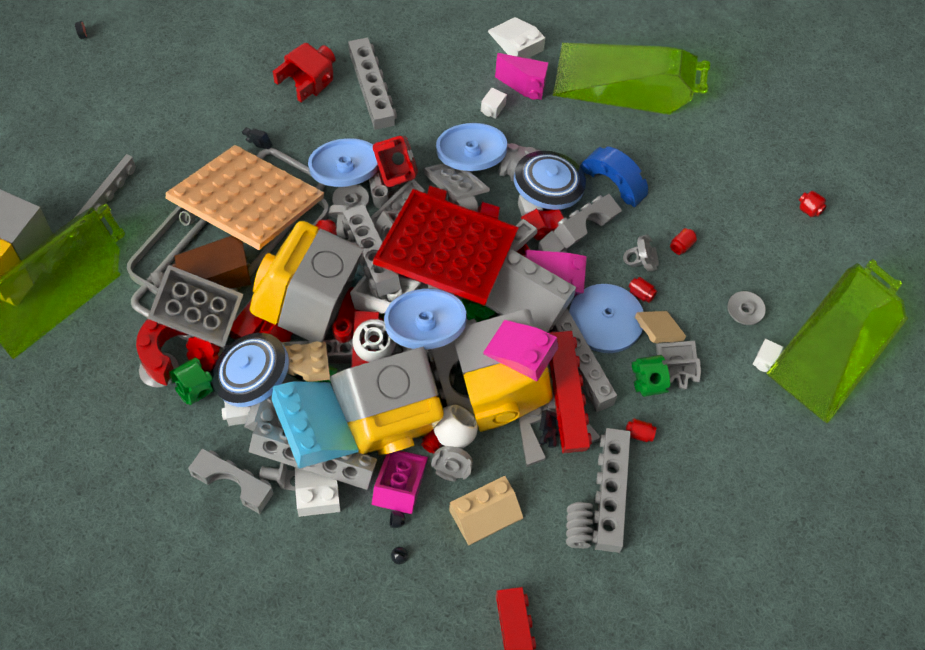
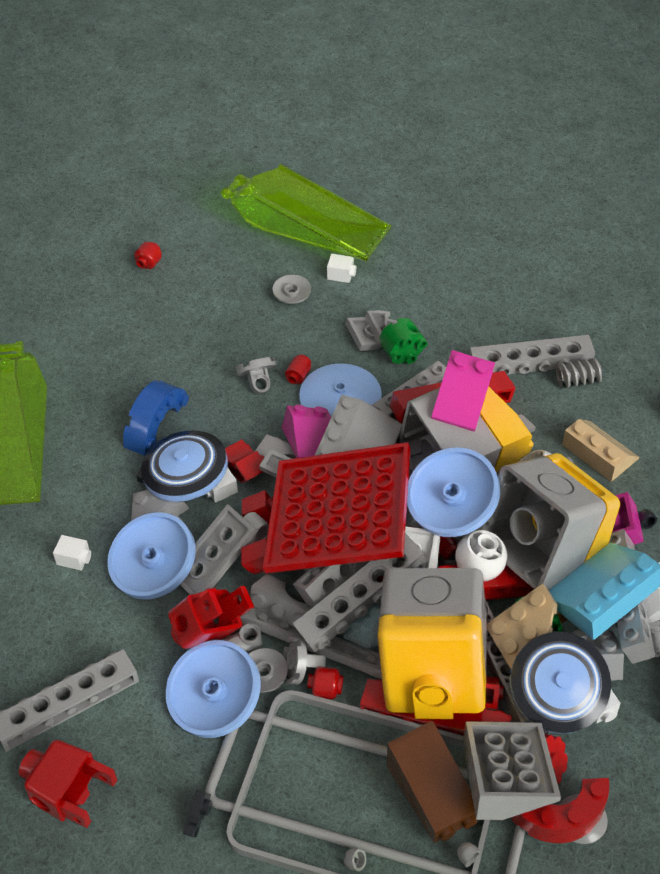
camera: 100 degrees left, 10 degrees down
light nougat plate [166,145,324,250] -> none
green brick [169,357,213,406] -> none
dark pink slope [495,53,548,100] -> none
light grey arch [554,194,622,249] -> none
red brick [625,418,656,443] -> none
tan tile [635,311,686,343] -> none
red brick [670,228,697,255] -> none

